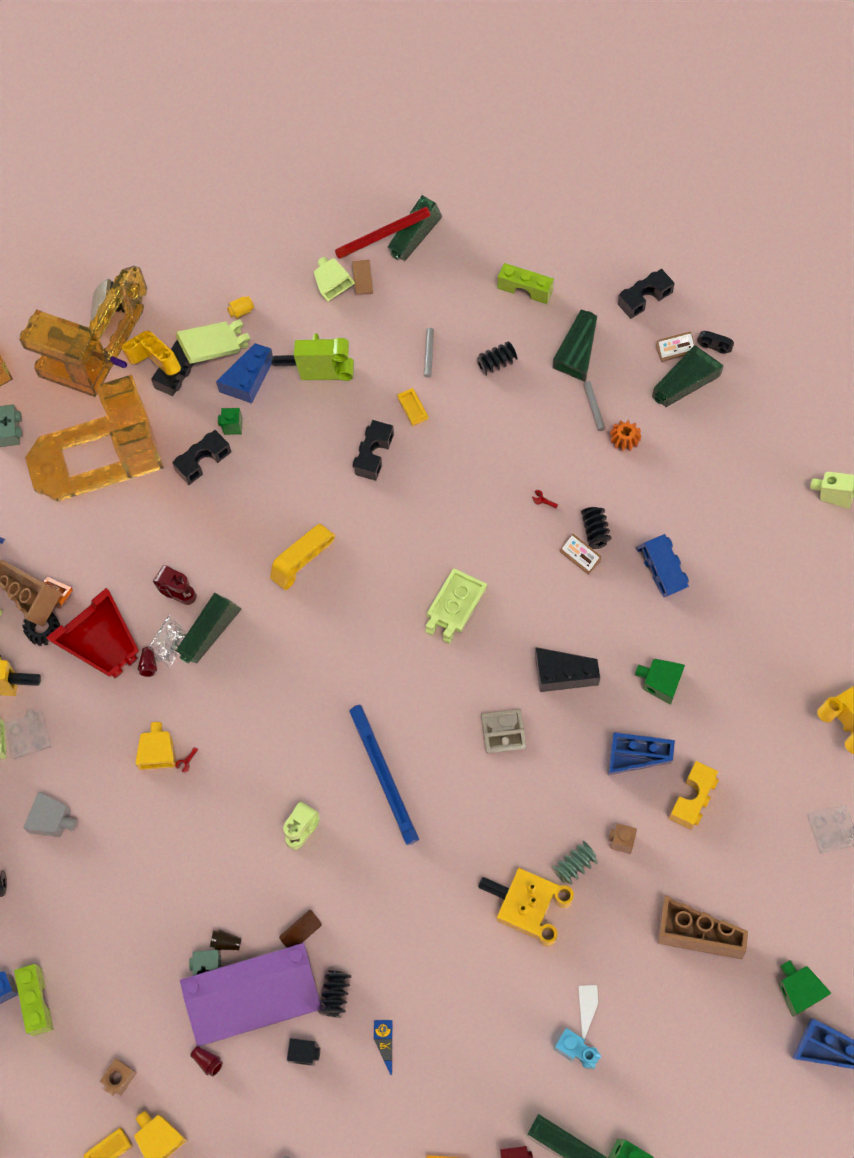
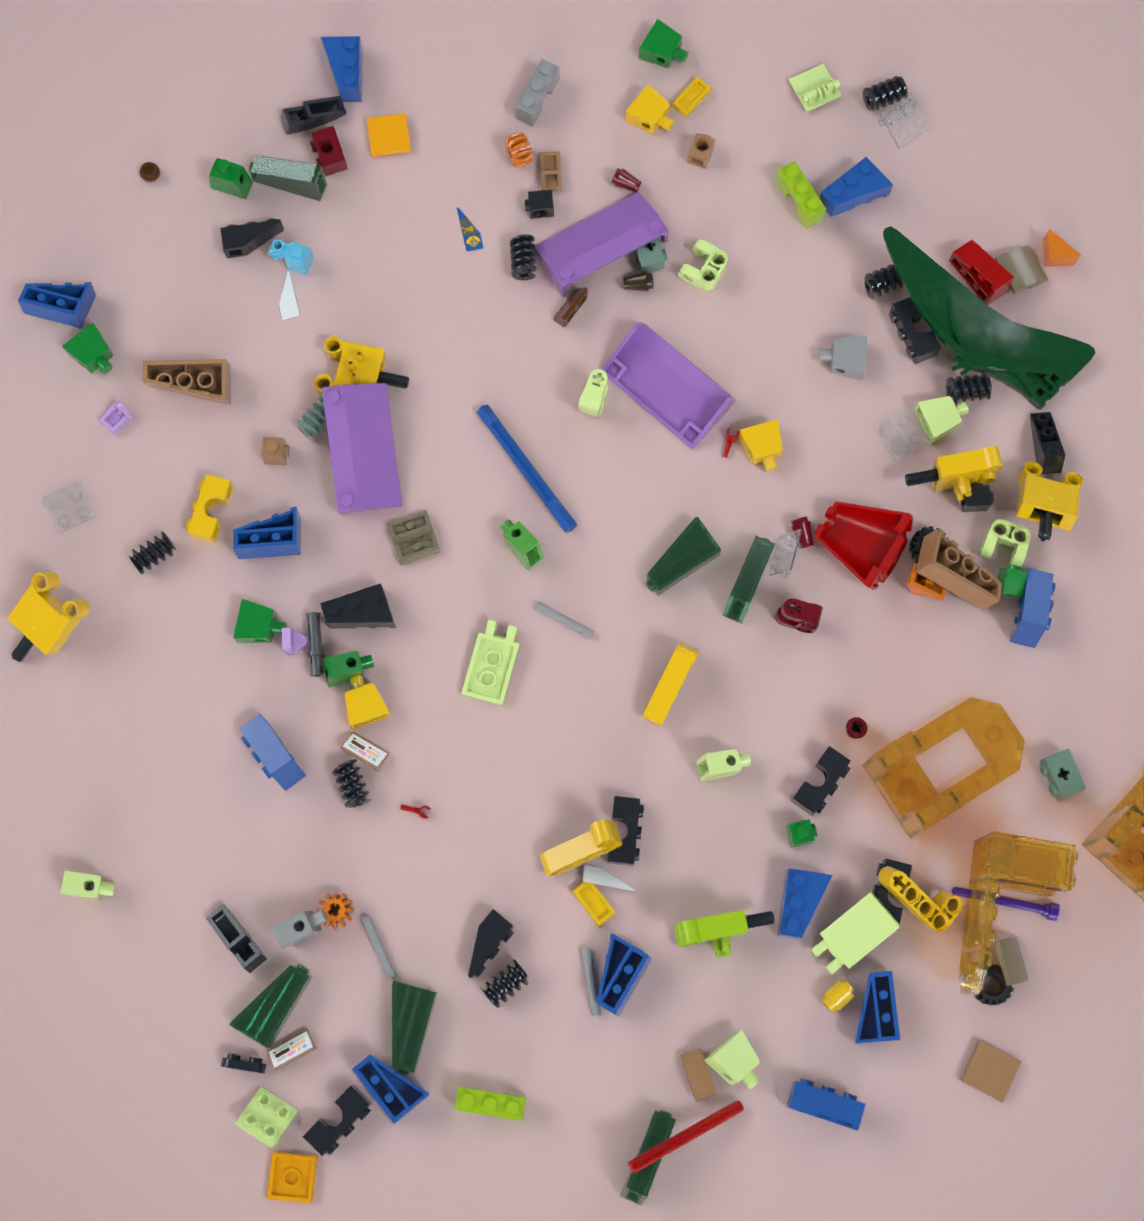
camera: 165 degrees right, 10 degrees up
none -> lavender tile [99,401,134,435]
none -> black piece [129,531,177,574]
none -> black slope [206,904,267,973]
none -> black slope [220,218,284,258]
none -> yellowish green hinge [235,1087,298,1148]
none -> light orange tile [267,1152,318,1204]
none -> light grey torso [271,909,328,948]
none -> lavender tile [282,628,309,655]
none -> dark grey pin [306,612,324,677]
none -> medium lavender slope [322,383,402,514]
none -> green torso [323,651,374,688]
none -> yellow torso [345,675,391,730]
none -> blue wedge [352,1054,430,1125]
none -> black slope [468,909,514,979]
none -> bright green torso [500,520,544,570]
none -> orange gear [505,132,533,168]
none -> light grey bar [535,602,594,639]
none -> yellow beam [539,819,623,877]
none -> medium nougat slope [540,151,562,191]
none -> white sticker [583,865,635,891]
none -> blue wedge [596,933,652,1017]
none -> medium lavender slope [601,322,736,449]
none -> clear green slope [645,516,721,596]
none -> yellowish green piece [678,239,728,291]
none -> yellowish green torso [696,749,751,782]
none -> blue wedge [787,1078,866,1131]
none -> dark red cone [846,717,867,739]
none -> blue wedge [855,971,900,1044]
none -> medium nougat tile [960,1040,1021,1103]

